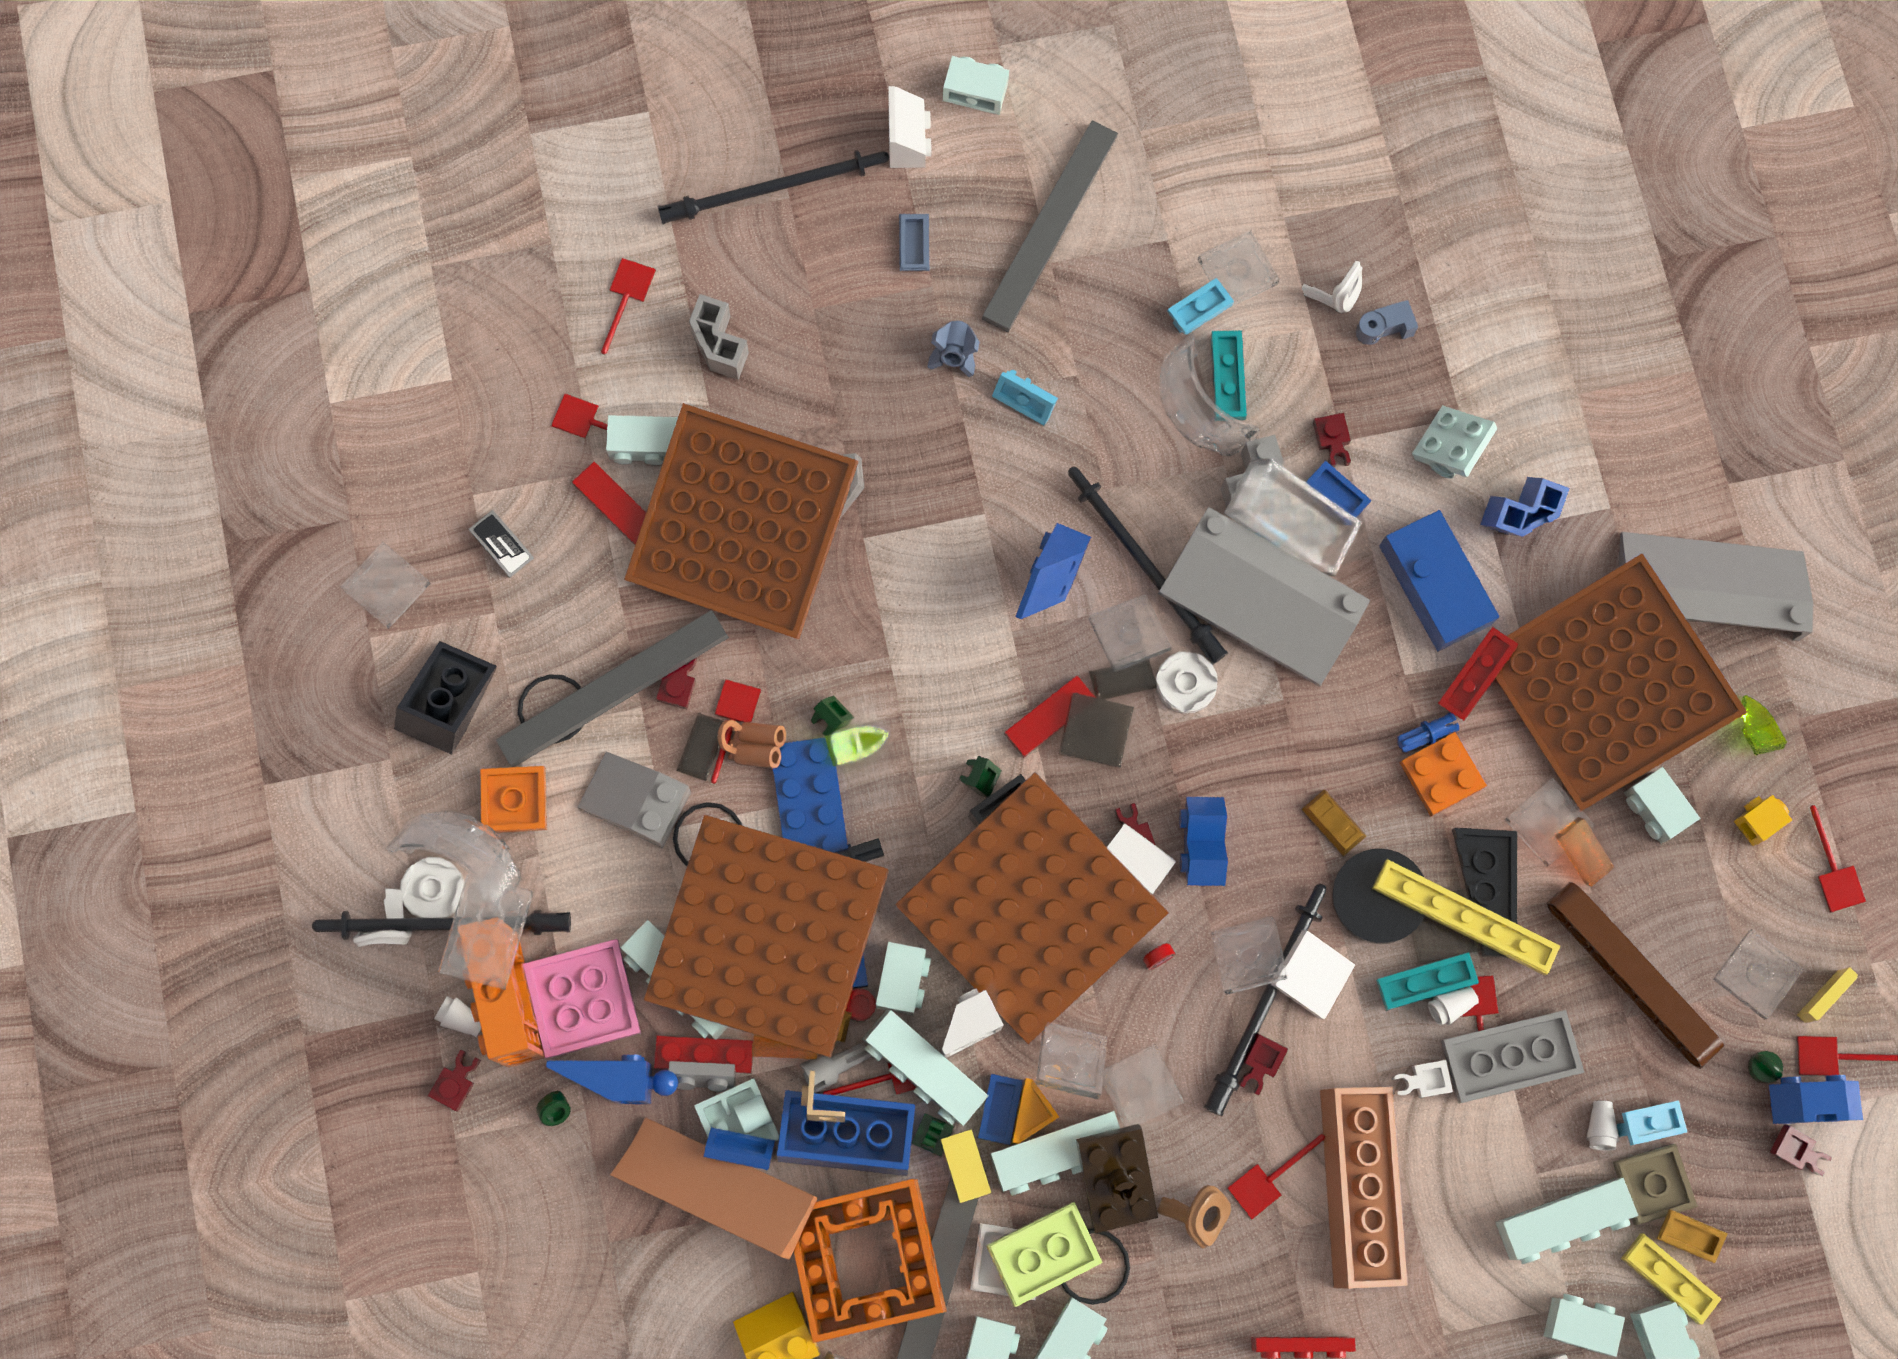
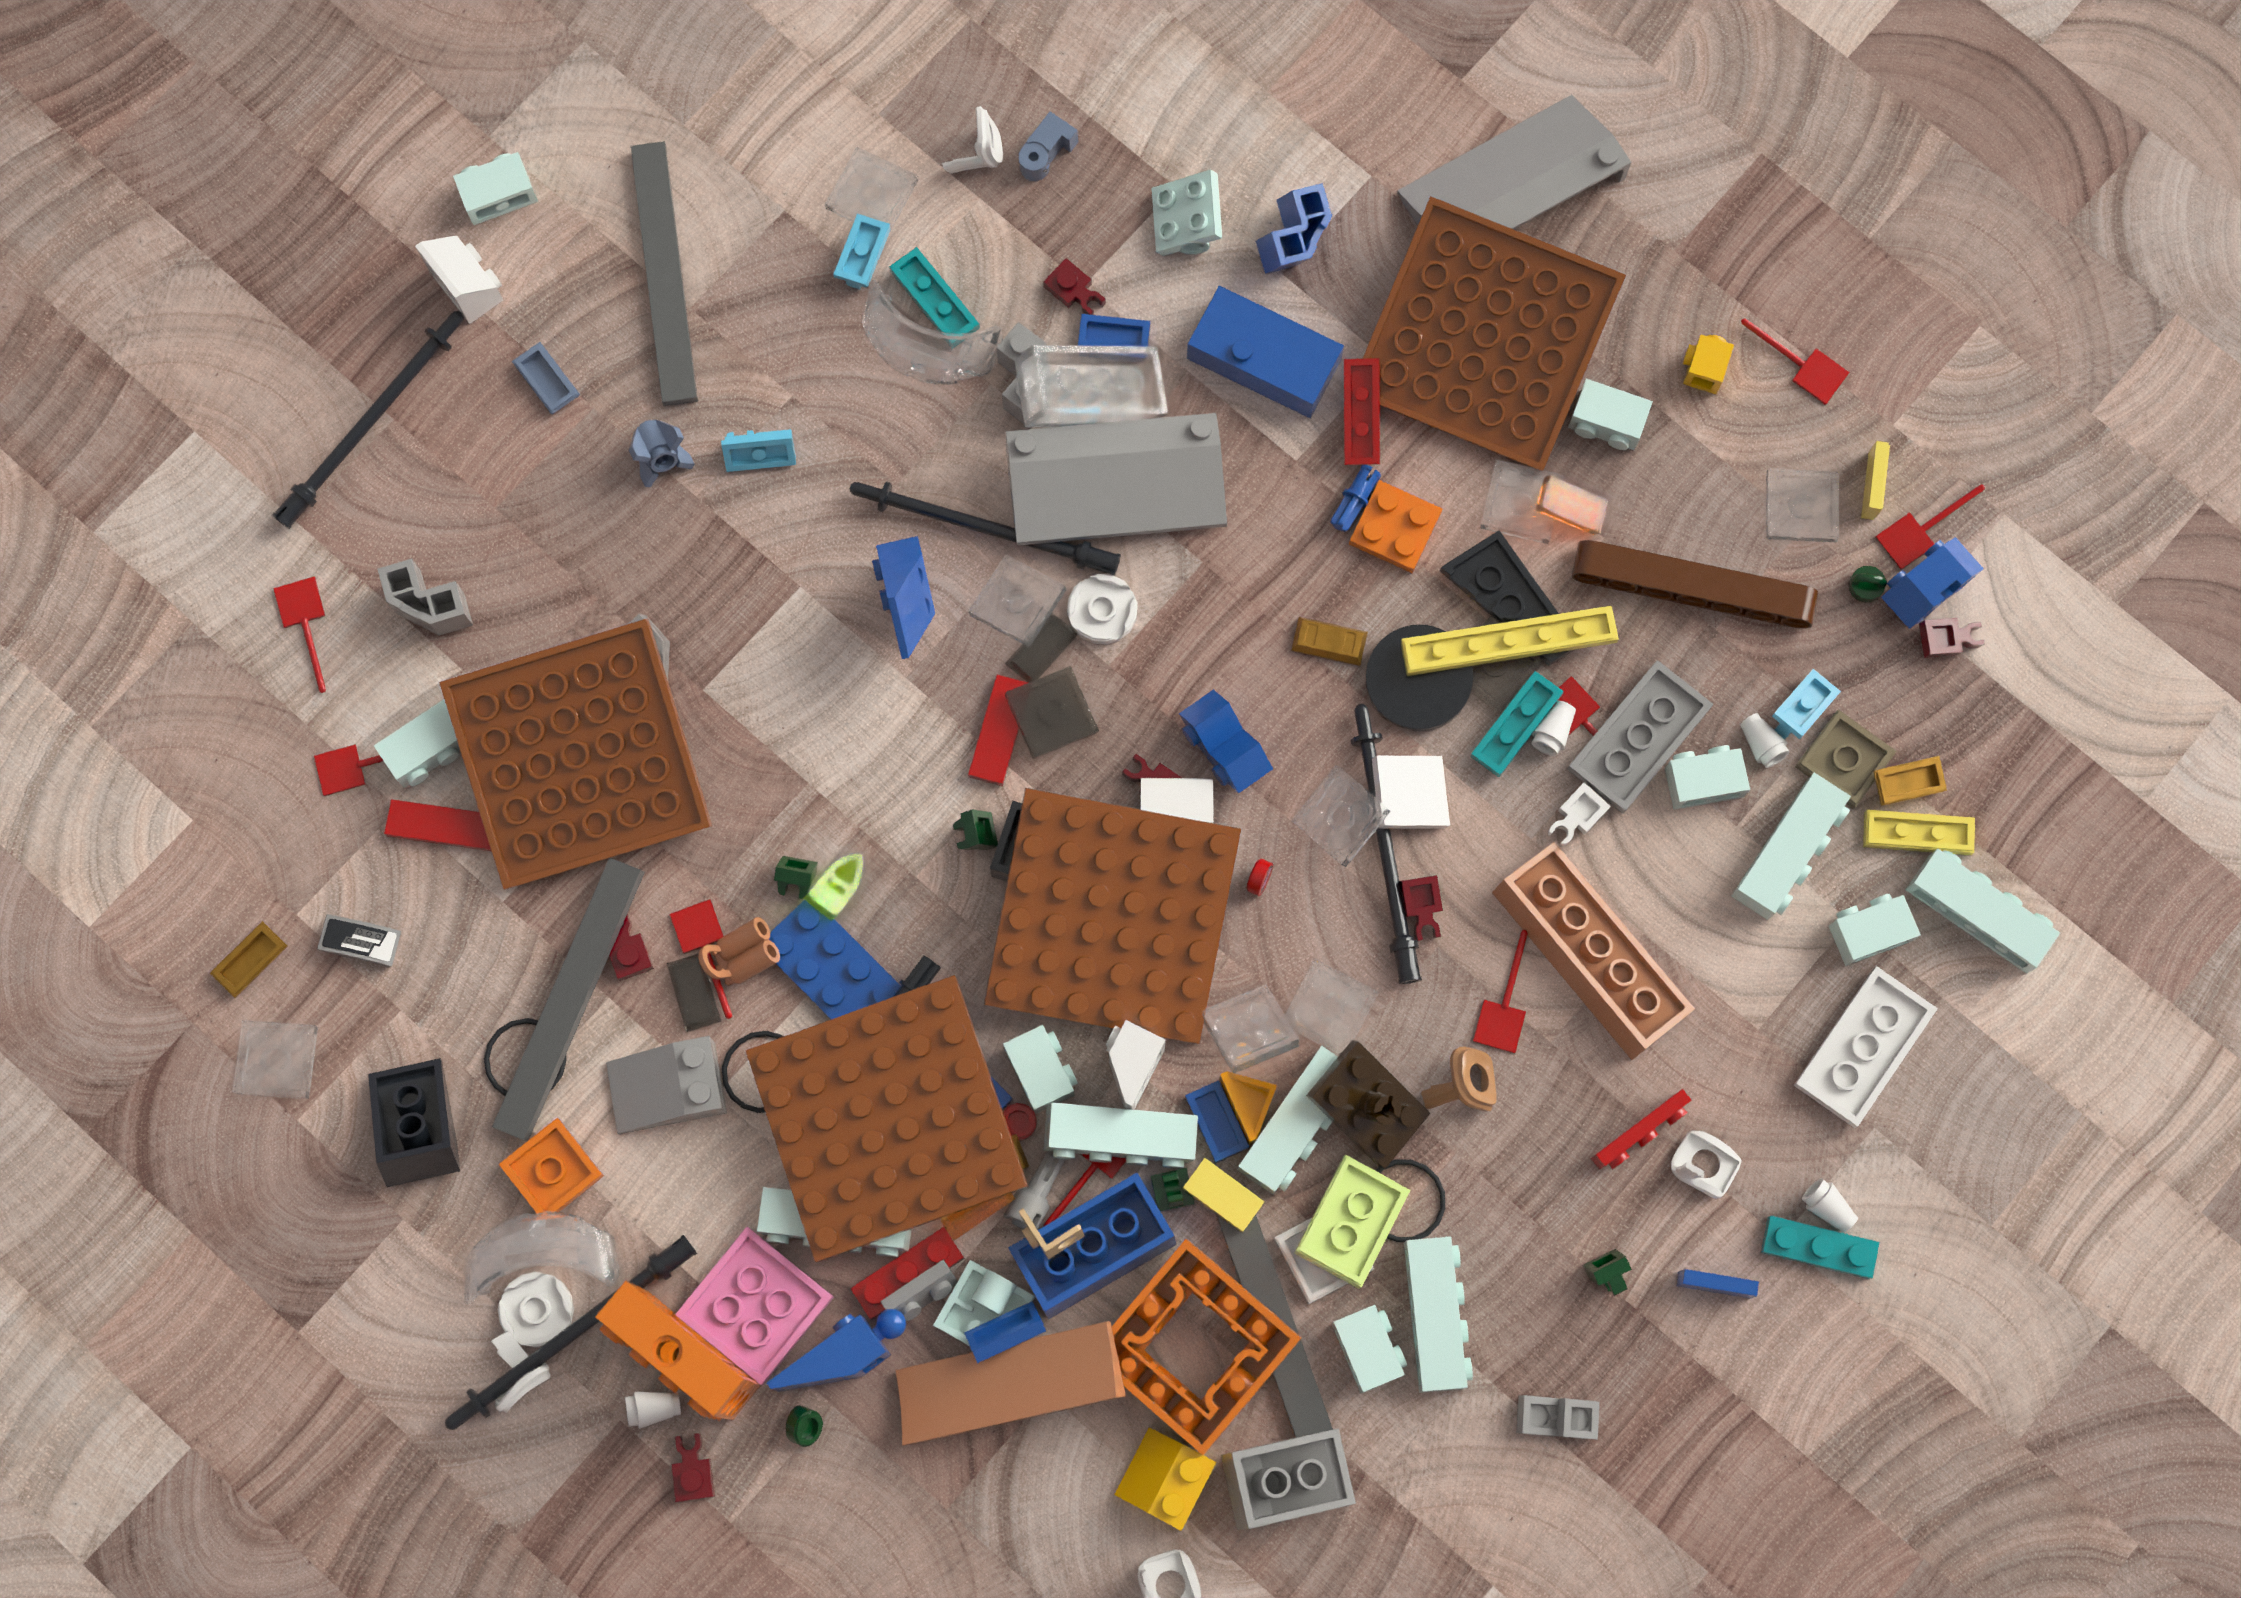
camera: 30 degrees left, 0 degrees up
clear plate [438,874,534,990] -> none
clear neon green plate [1741,695,1787,755] -> none
none -> pearl gold tile [210,921,288,998]
none -> light aqua brick [1665,745,1750,810]

